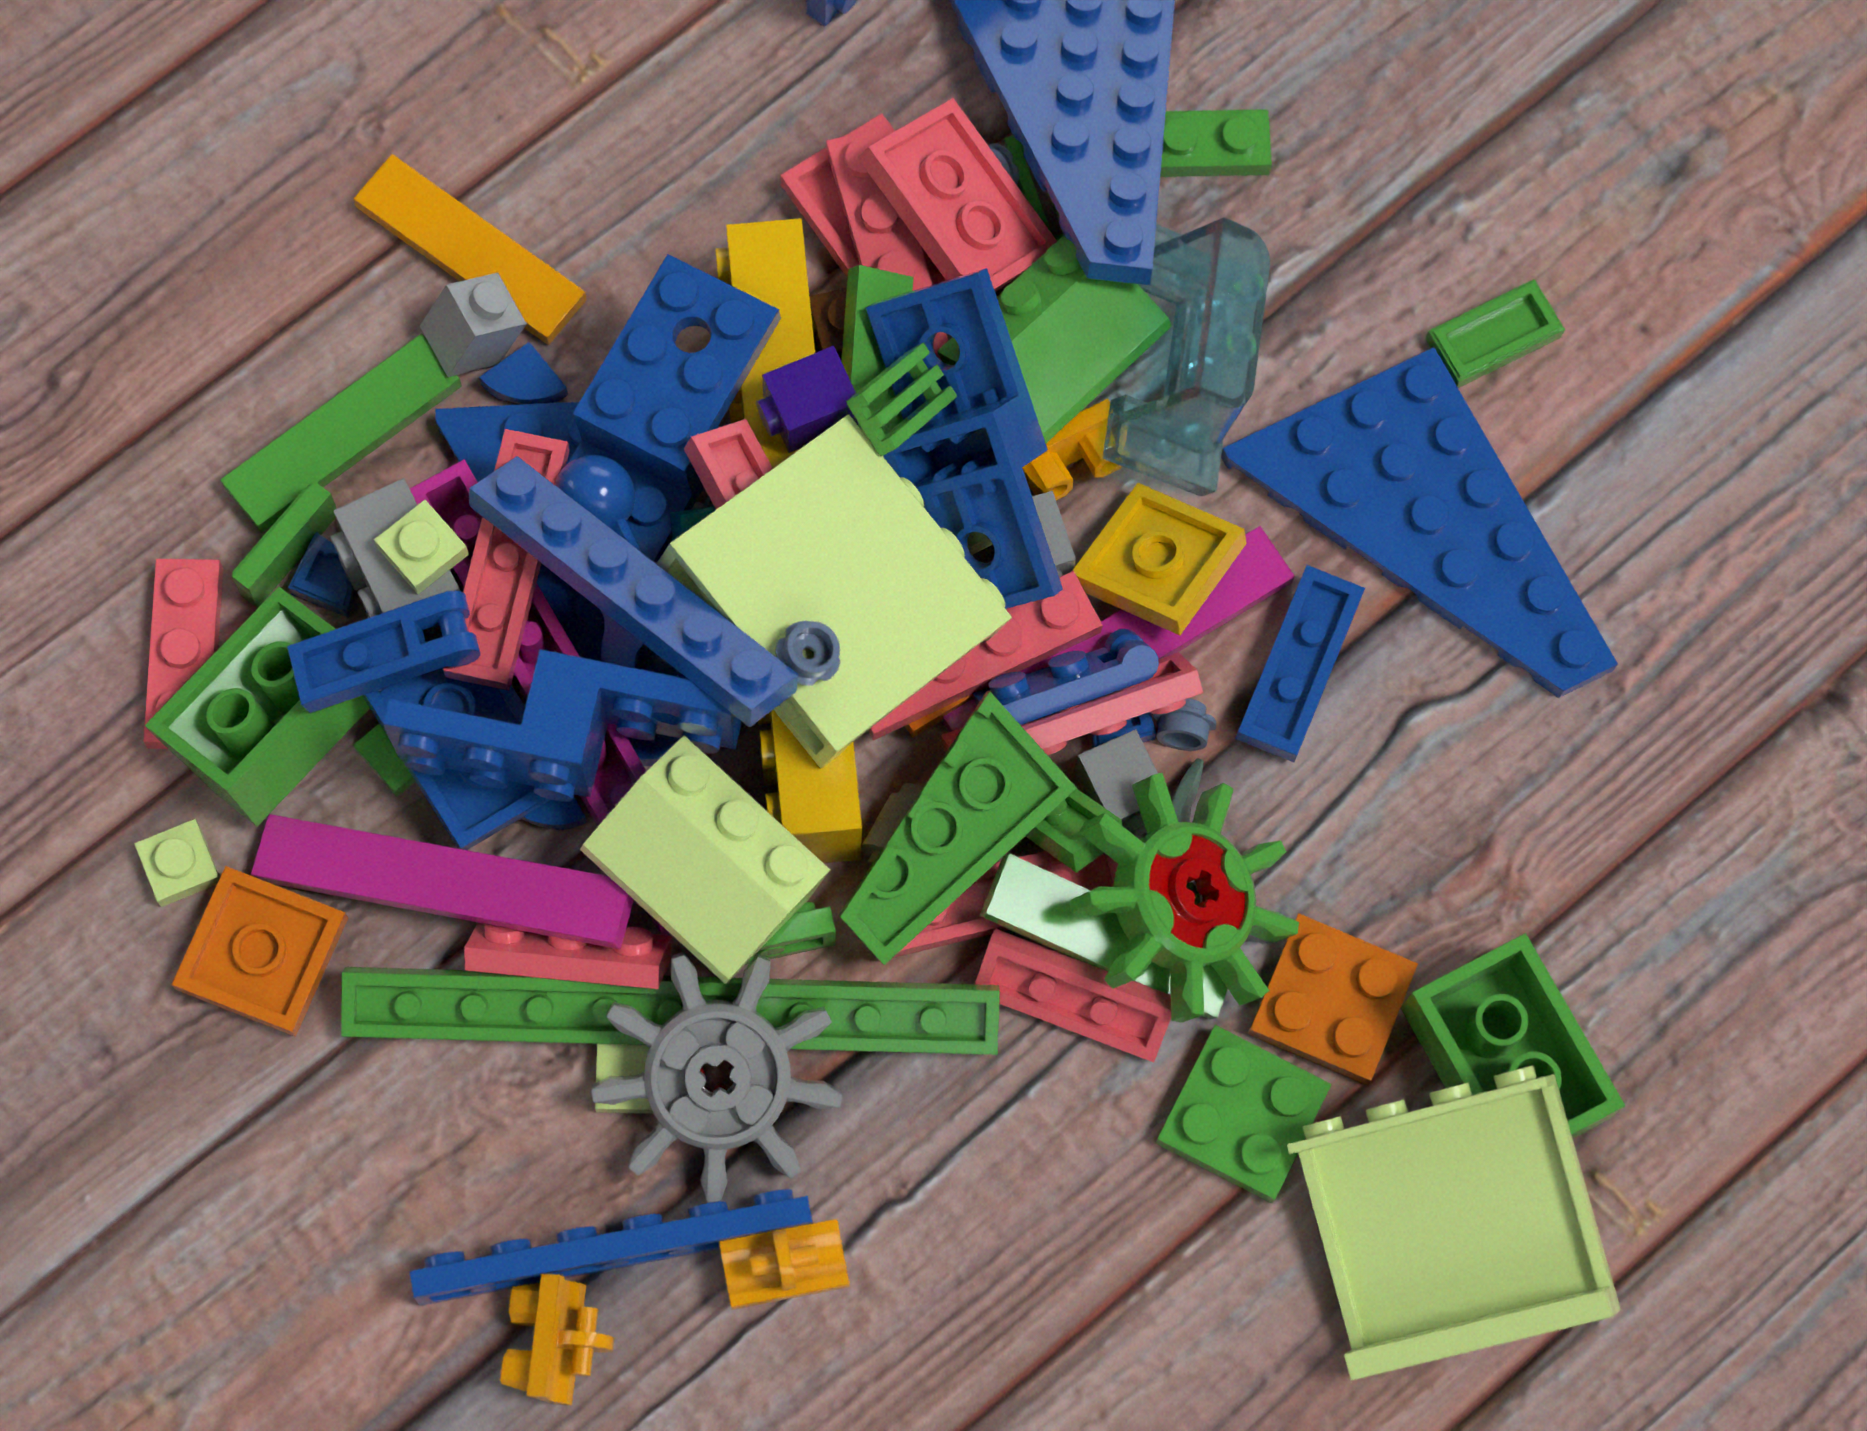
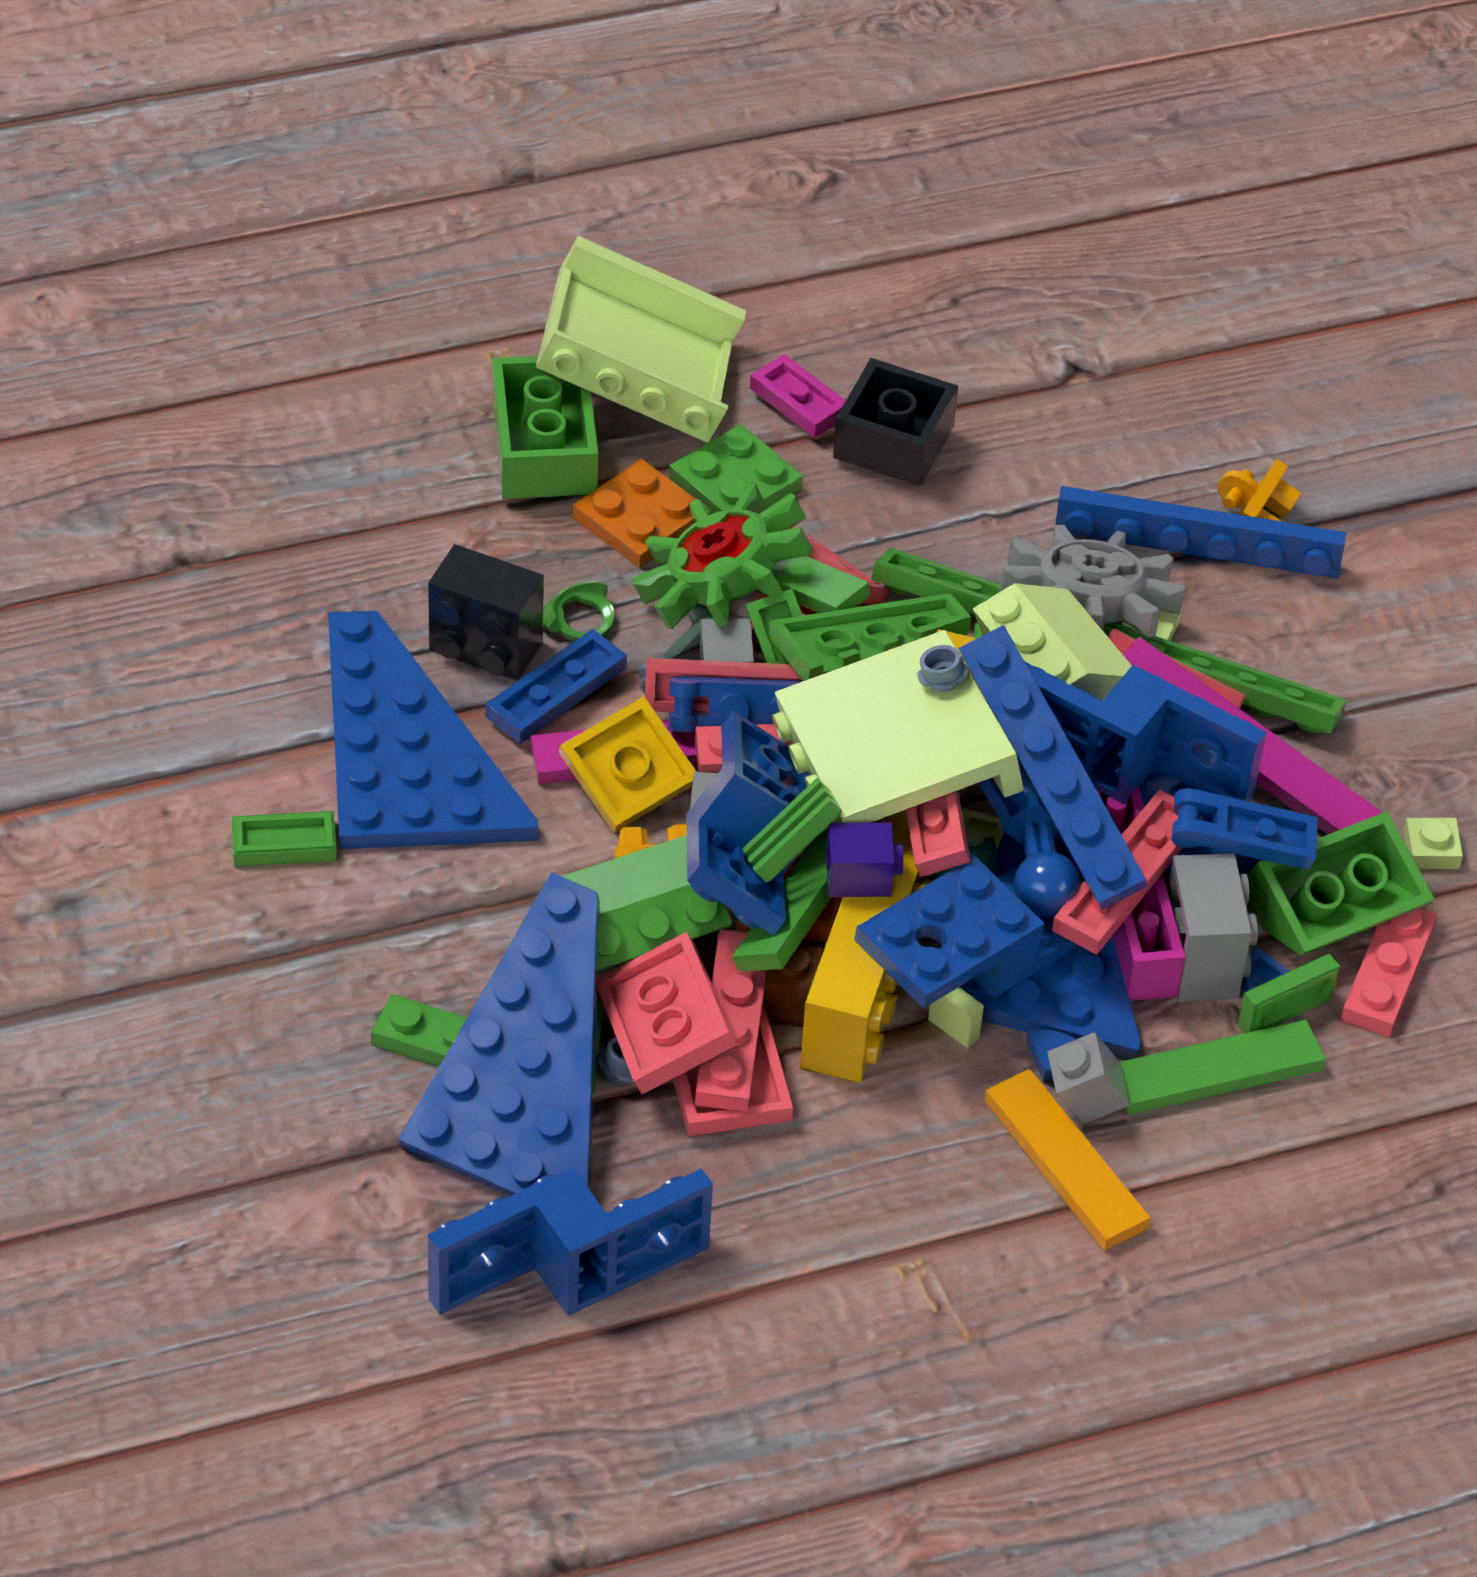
camera: 155 degrees left, 25 degrees down
orange plate [171,866,348,1037] -> none
yellowish green plate [374,500,469,595] -> none
light orange hips [719,1219,850,1310] -> none
clear light blue windscreen [1103,217,1270,497] -> none
none -> black brick [428,544,544,681]
none -> bright green piece [543,582,615,642]
none -> dark pink plate [750,354,846,438]
none -> black brick [833,358,958,486]

